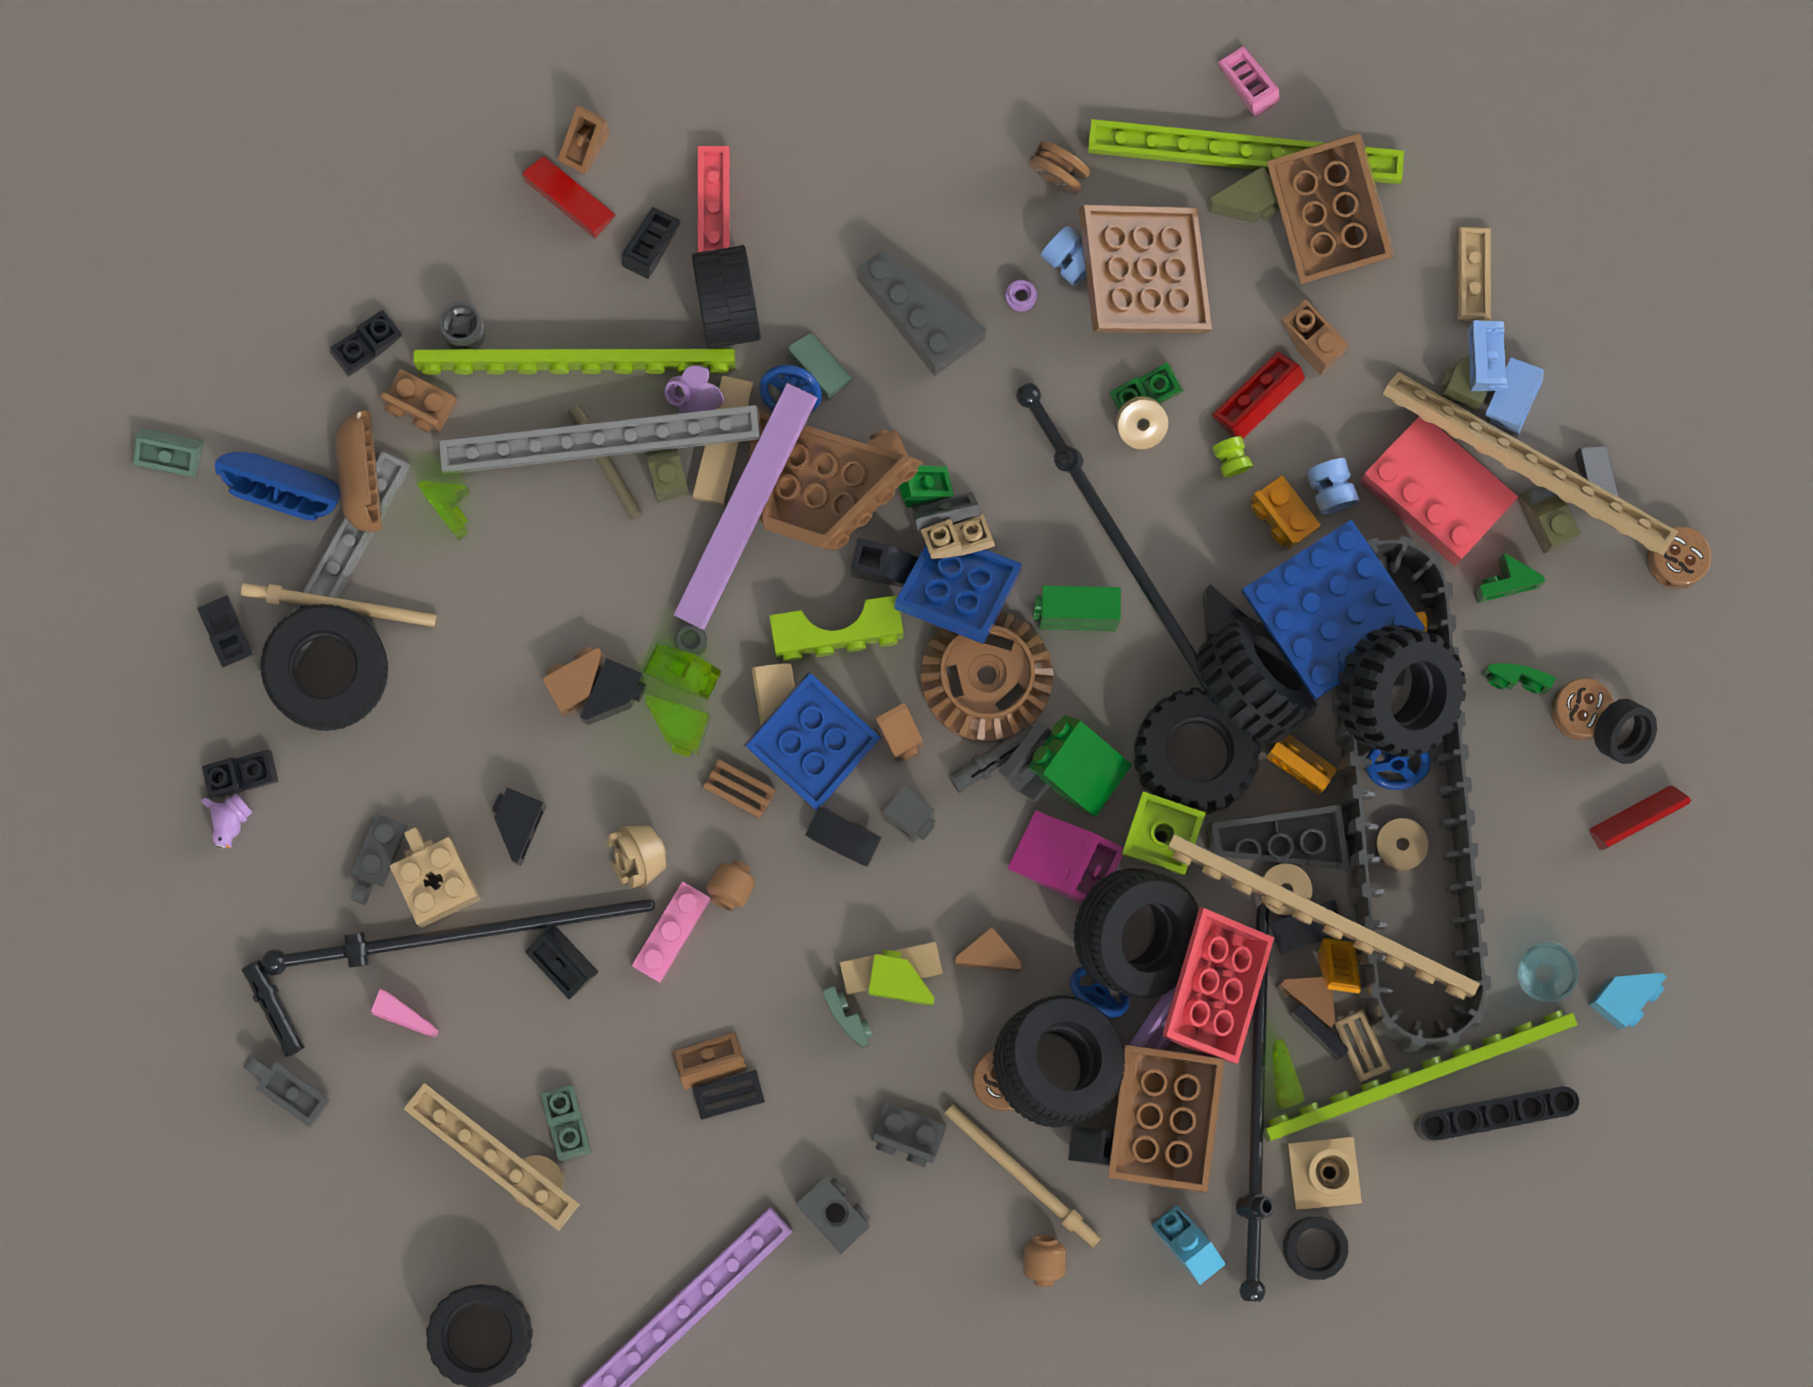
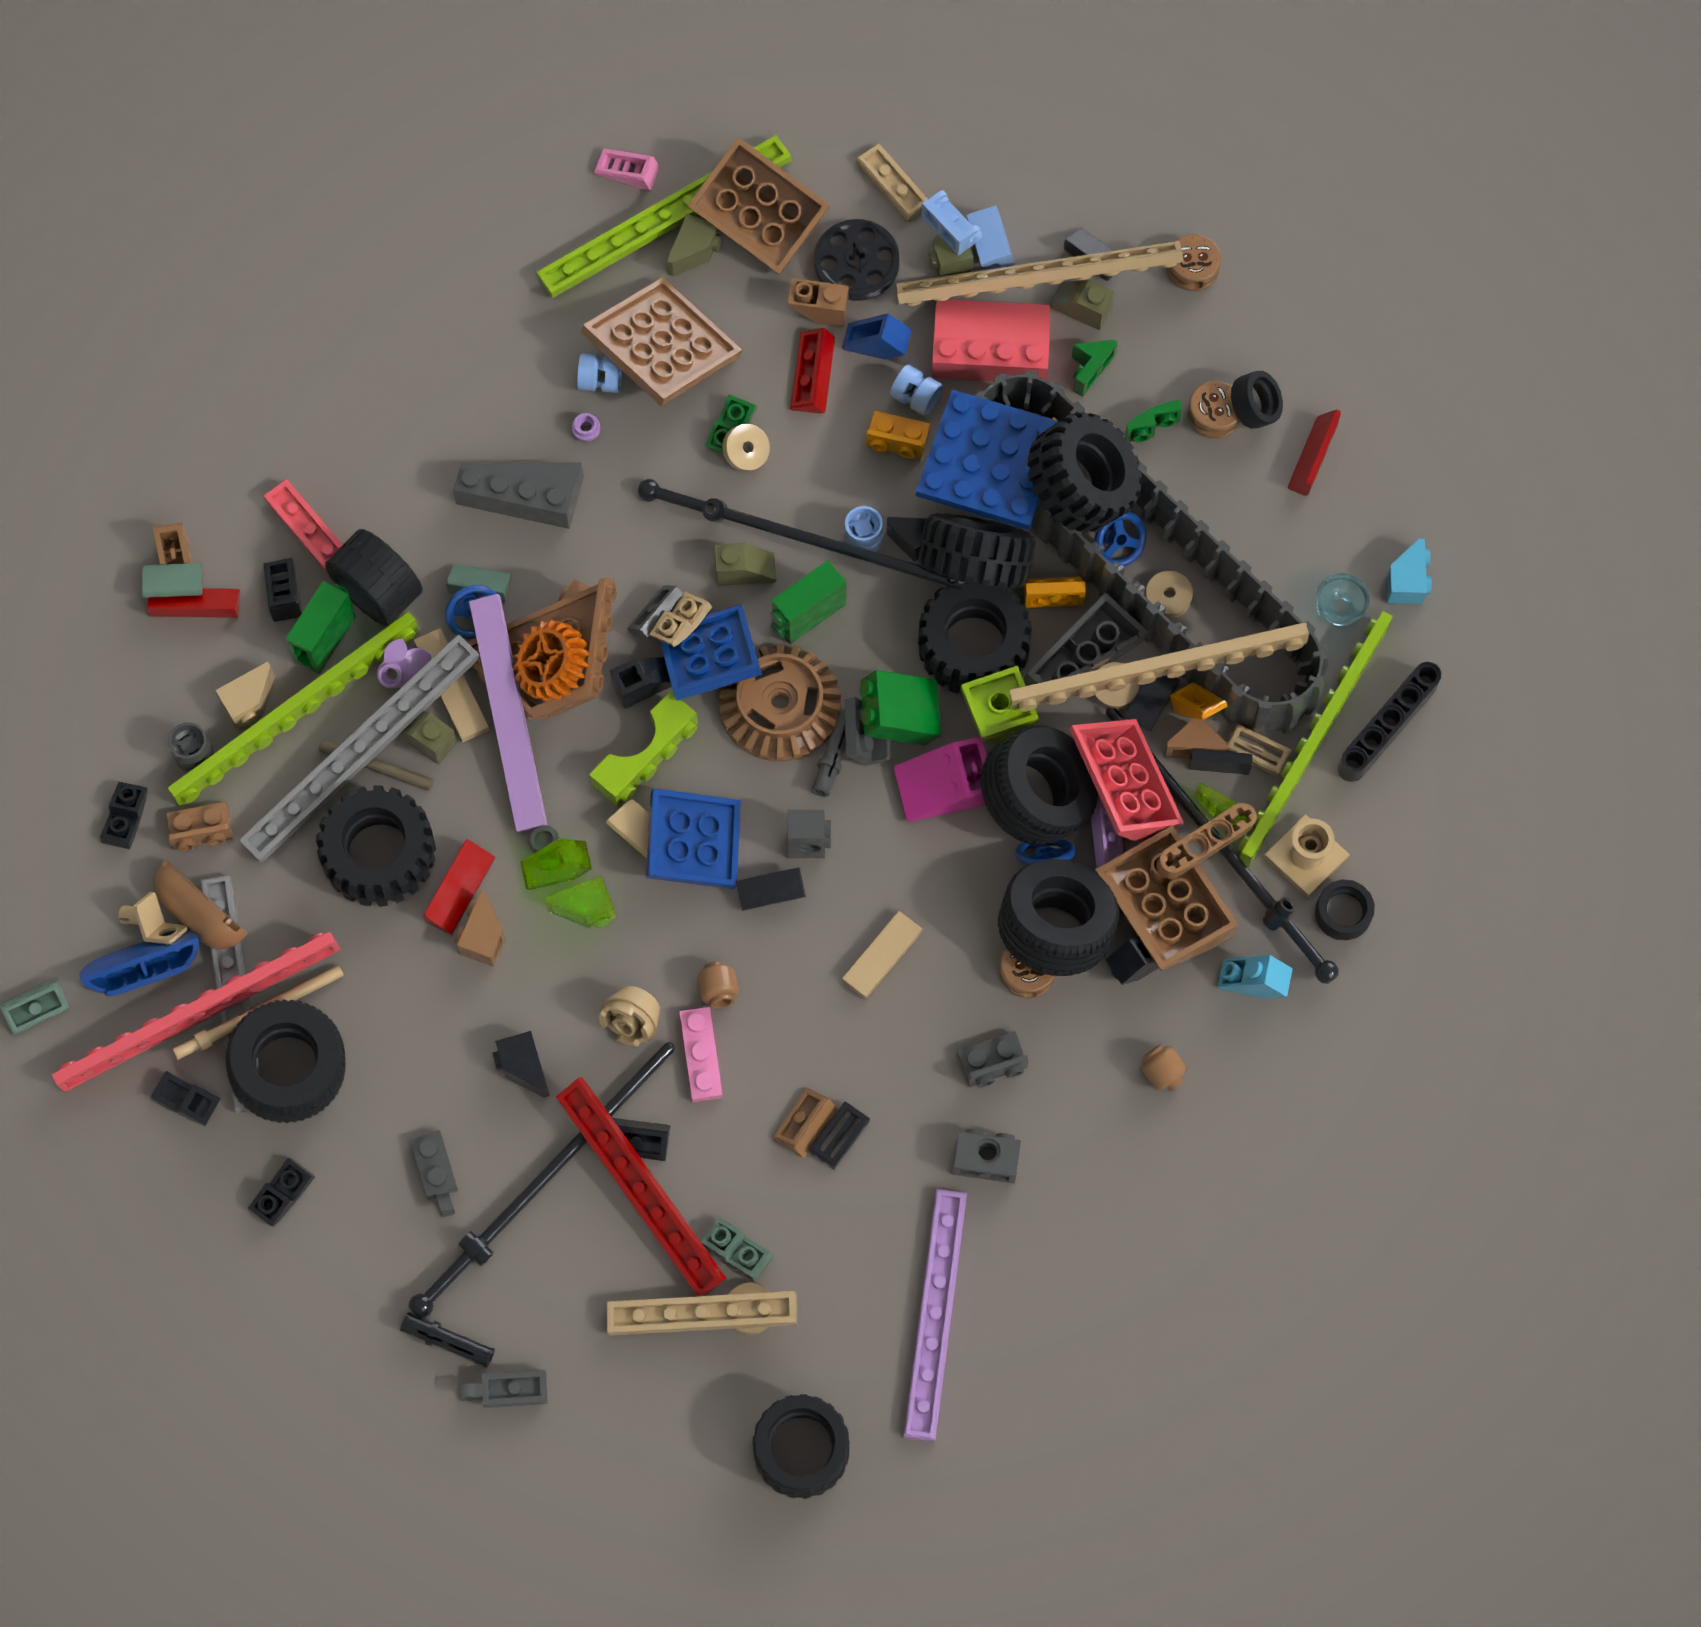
camera: 35 degrees left, 10 degrees down
lavender animal [201,793,252,849] -> none
bright pink slope [371,988,439,1038] -> none
tan hinge [389,827,481,928] -> none
clear neon green slope [416,480,470,541] -> none
black slope [580,658,647,725] -> none
medium nougat tile [703,759,776,819] -> none
sand green slope [822,986,873,1049] -> none
lime slope [868,950,935,1006] -> none
medium nougat slope [875,703,923,762] -> none
green slope [899,466,954,507] -> none
tan bar [944,1104,1101,1248] -> none
medium nougat slope [955,927,1022,972] -> none
medium nougat head [1028,141,1090,194] -> none
lime wheel [1212,436,1253,478] -> none
none -> coral plate [52,931,341,1092]
none -> tan bracket [118,892,188,944]
none -> sand green slope [142,563,203,598]
none -> tan slope [215,661,275,729]
none -> green brick [286,581,356,674]
none -> black tyre [316,785,436,907]
none -> red slope [423,839,495,935]
none -> orange gear [512,620,590,701]
none -> red plate [555,1077,727,1296]
none -> olive slope [715,543,776,586]
none -> black wedge [814,219,899,301]
none -> blue slope [842,313,912,359]
none -> light blue wheel [845,506,883,552]
none -> medium nougat beam [1157,803,1257,879]

